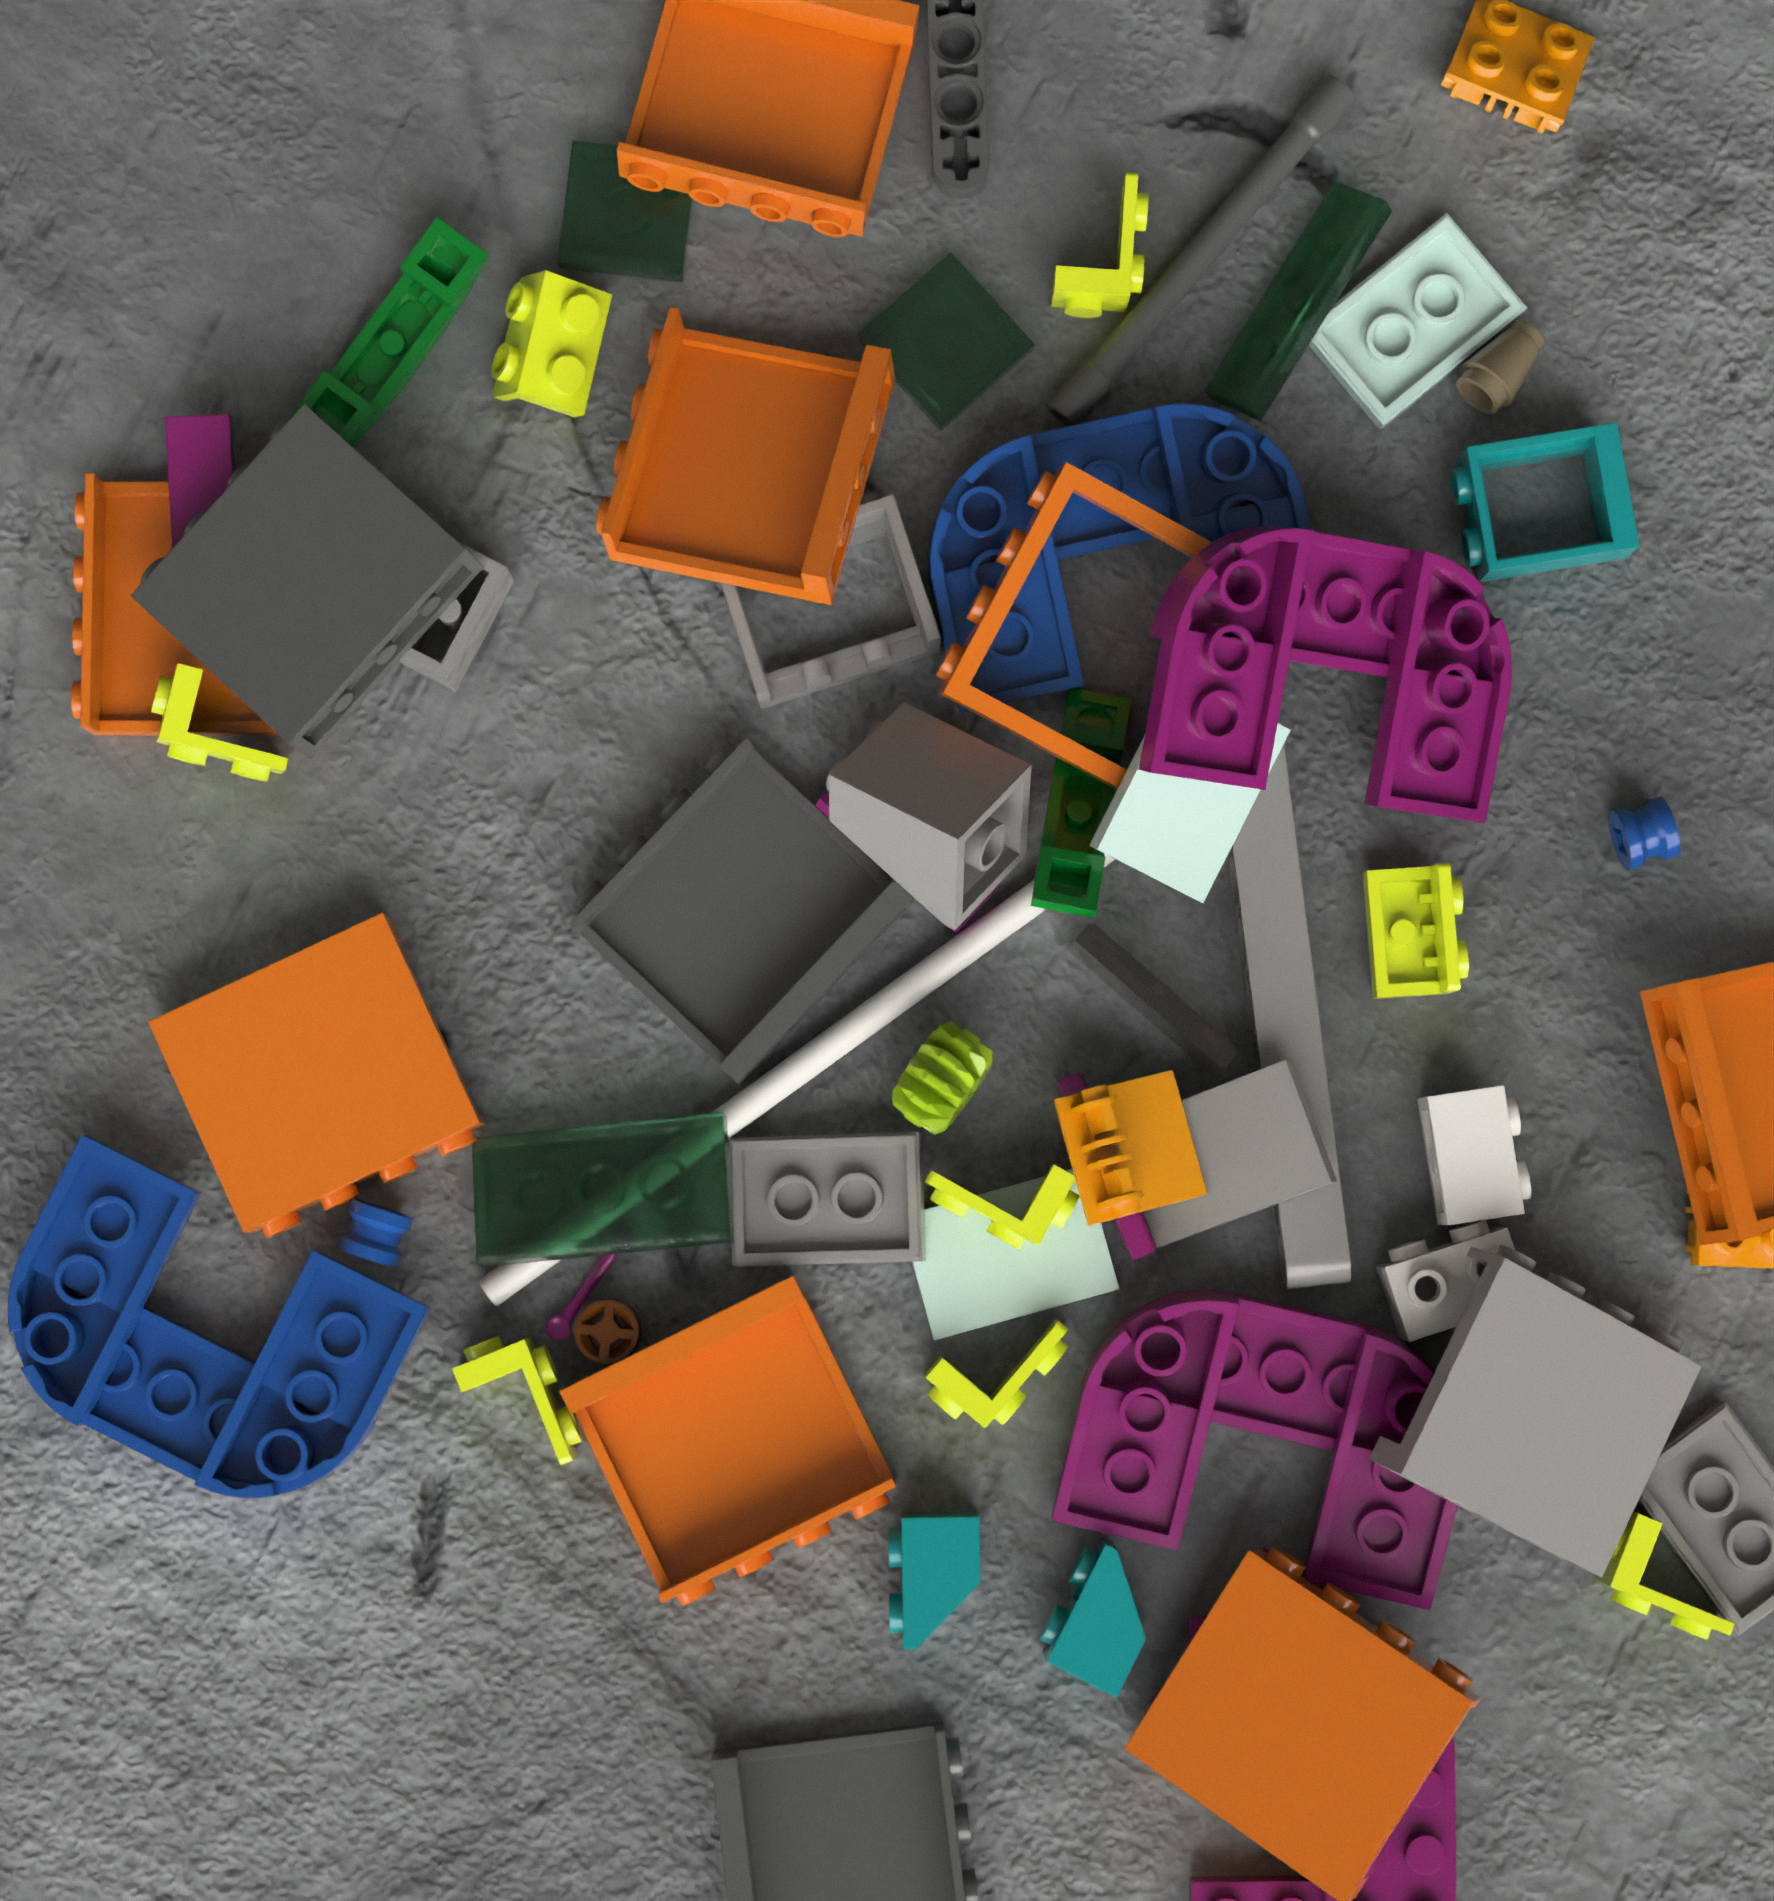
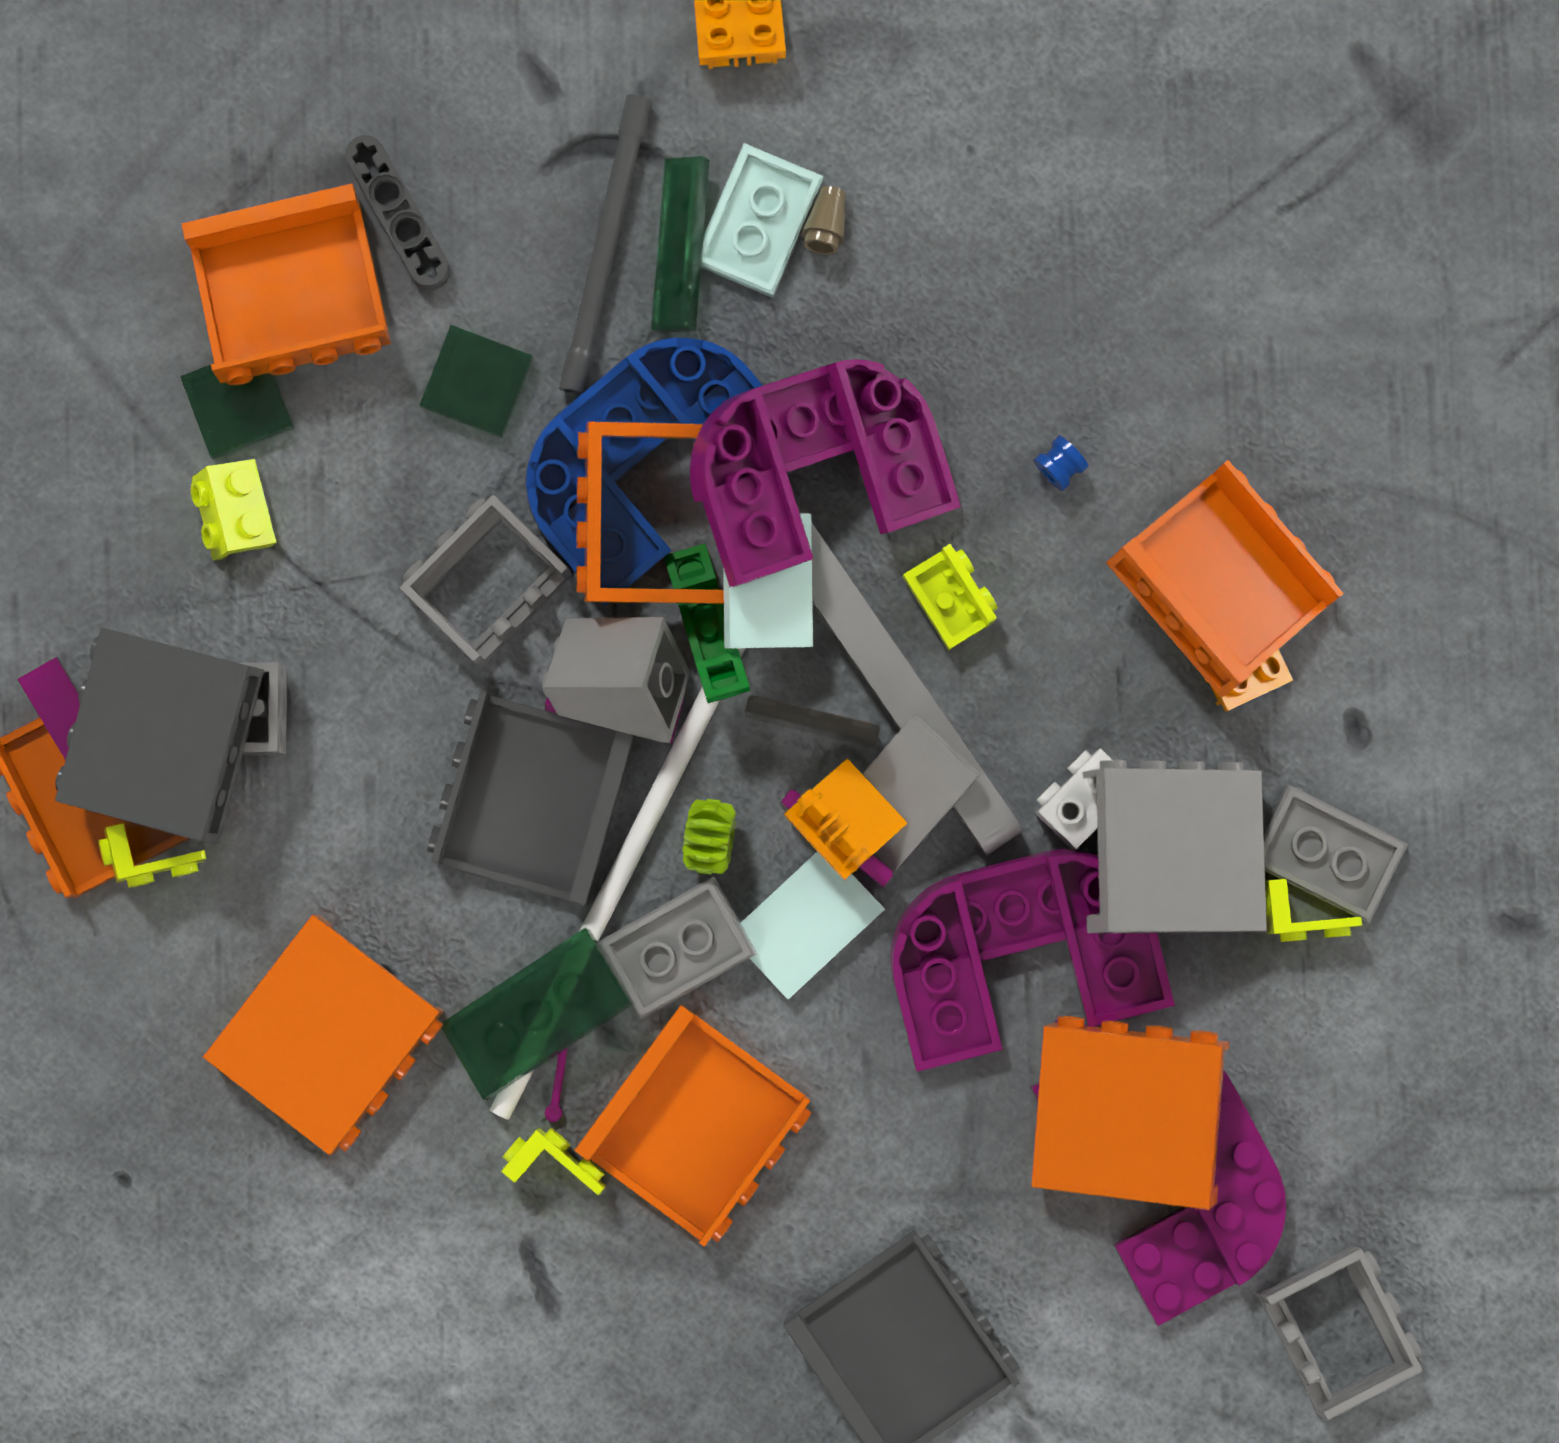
camera: 25 degrees left, 0 degrees up
blue plate [8,1135,431,1498] -> none
green slope [291,217,489,447] -> none
blue wheel [336,1199,414,1267] -> none
reddish brown wheel [574,1298,642,1364] -> none
orange panel [596,307,895,605] -> none
teal slope [888,1511,981,1650] -> none
neon yellow bracket [924,1164,1080,1250] -> none
neon yellow bracket [925,1319,1069,1428] -> none
teal slope [1039,1538,1146,1698] -> none
neon yellow bracket [1051,172,1149,318] -> none
white brick [1417,1085,1531,1225] -> none
teal window [1450,422,1640,582] -> none

